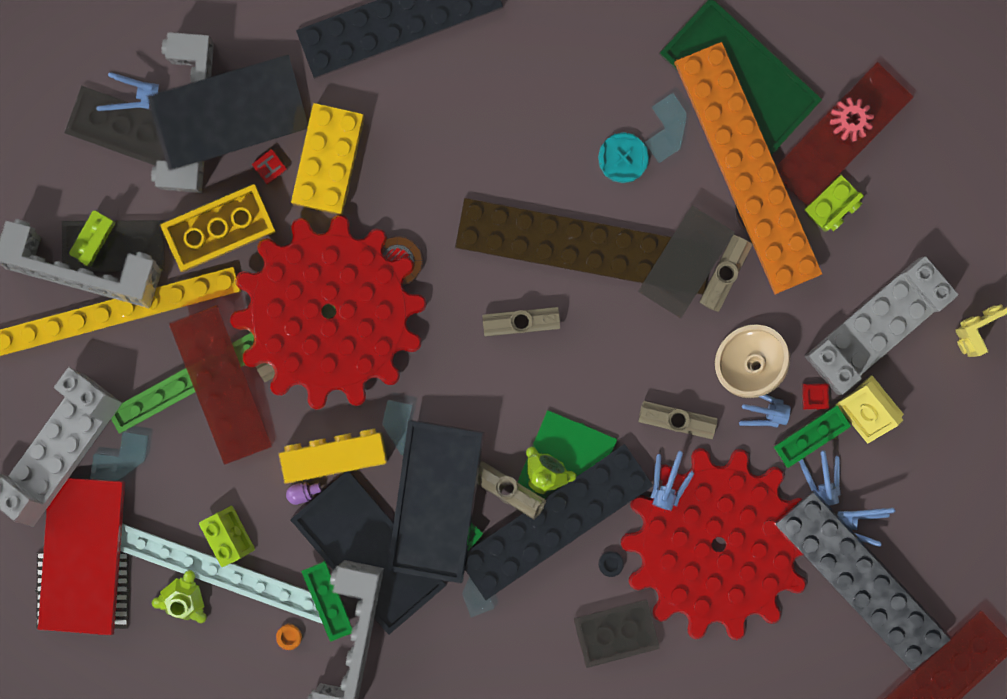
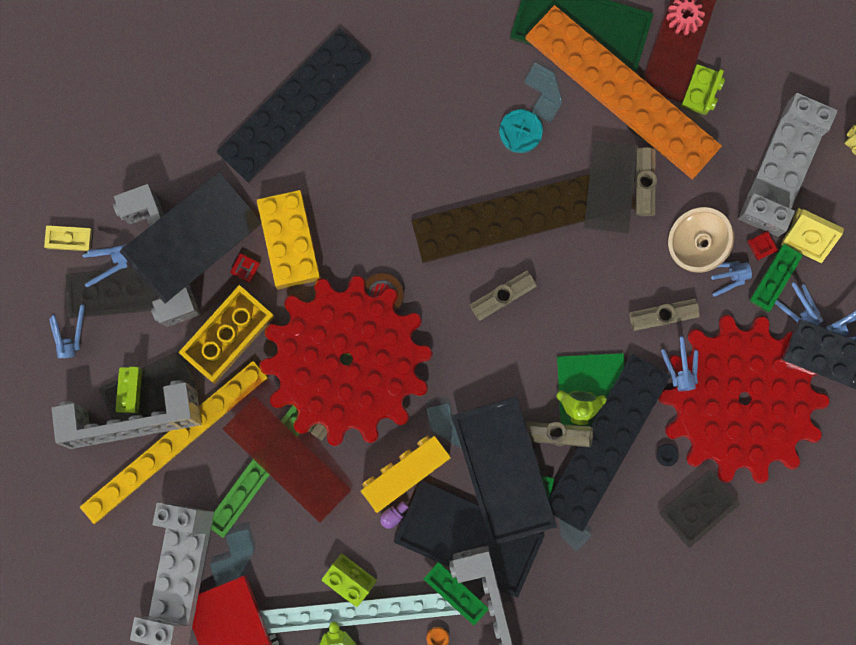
camera: 35 degrees left, 5 degrees down
none -> light yellow plate [44,226,92,251]
none -> medium blue plant [49,304,85,358]

